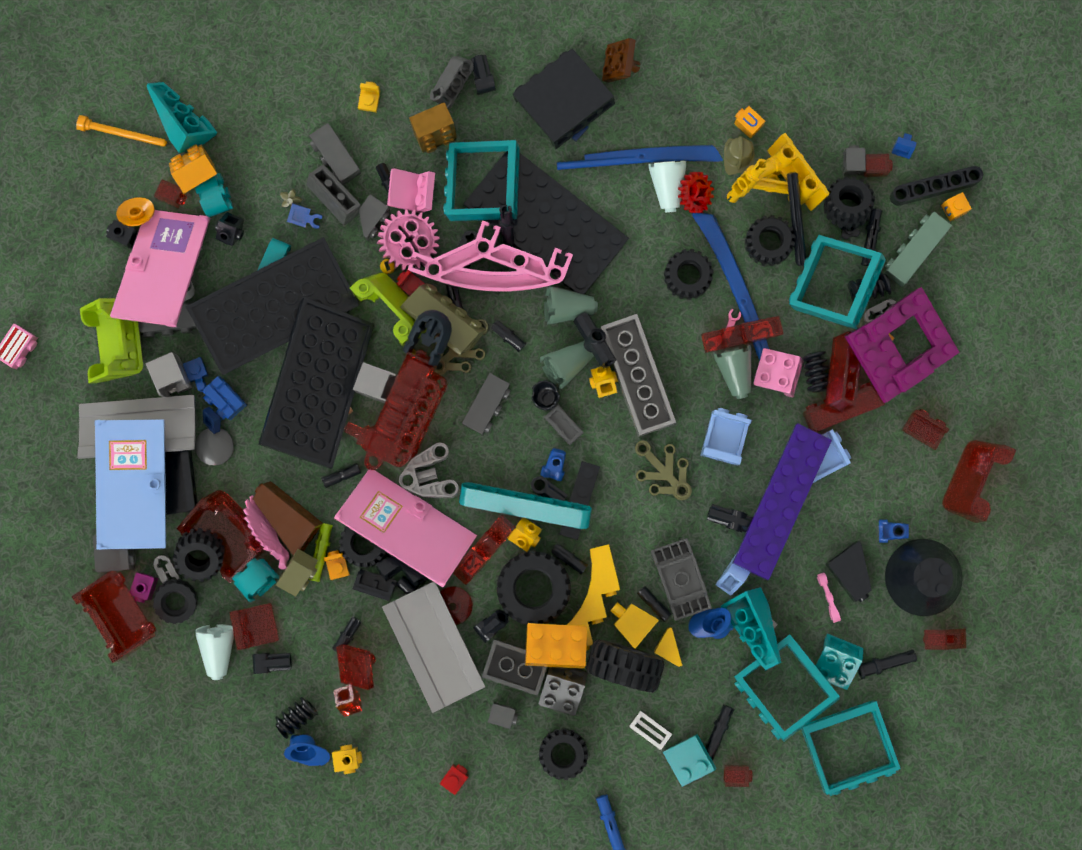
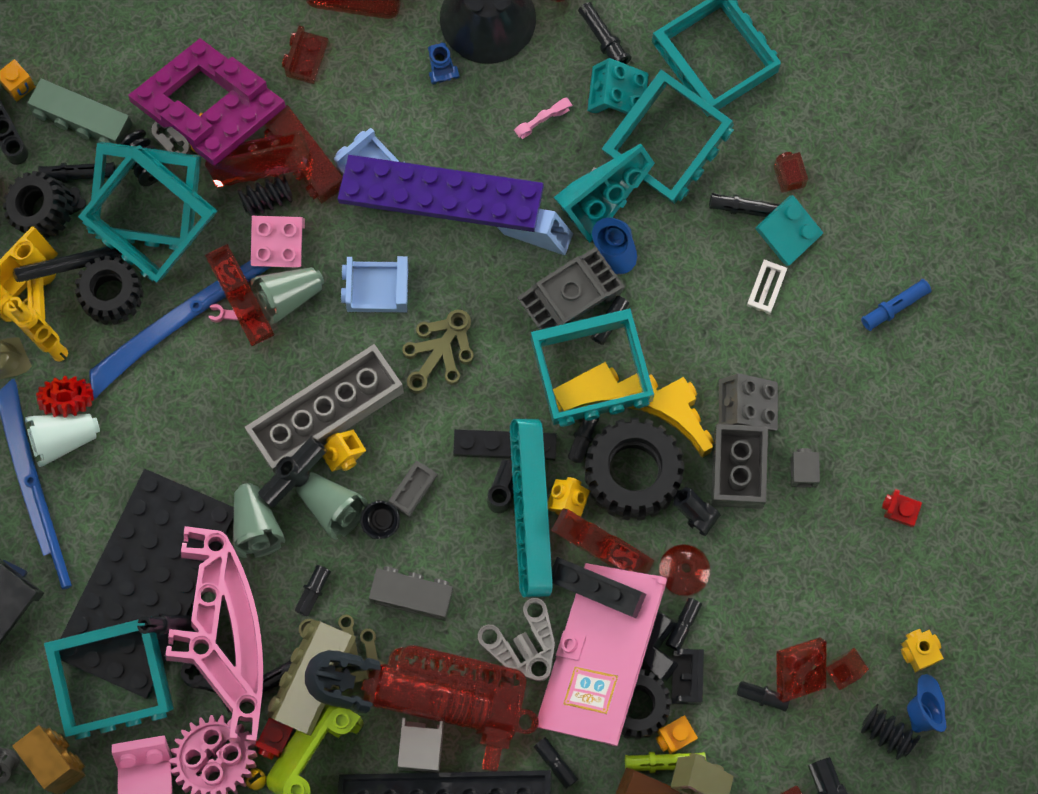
camera: 110 degrees left, 10 degrees down
light grey hinge [382,582,485,713] -> none
light orange brick [525,623,587,669] -> none
black tyre [539,728,588,780] -> none
blue plate [540,448,566,481] -> none
black tyre [586,639,665,693] -> none
yellow torso [610,602,659,648] -> none
yellow slope [654,627,682,667] -> none
black tyre [664,249,713,300] -> none
black piece [706,504,753,533] -> none
black slope [825,541,872,602] -> none
none -> teal window [78,146,218,283]
none -> teal window [531,309,654,427]
none -> black plate [552,557,646,618]

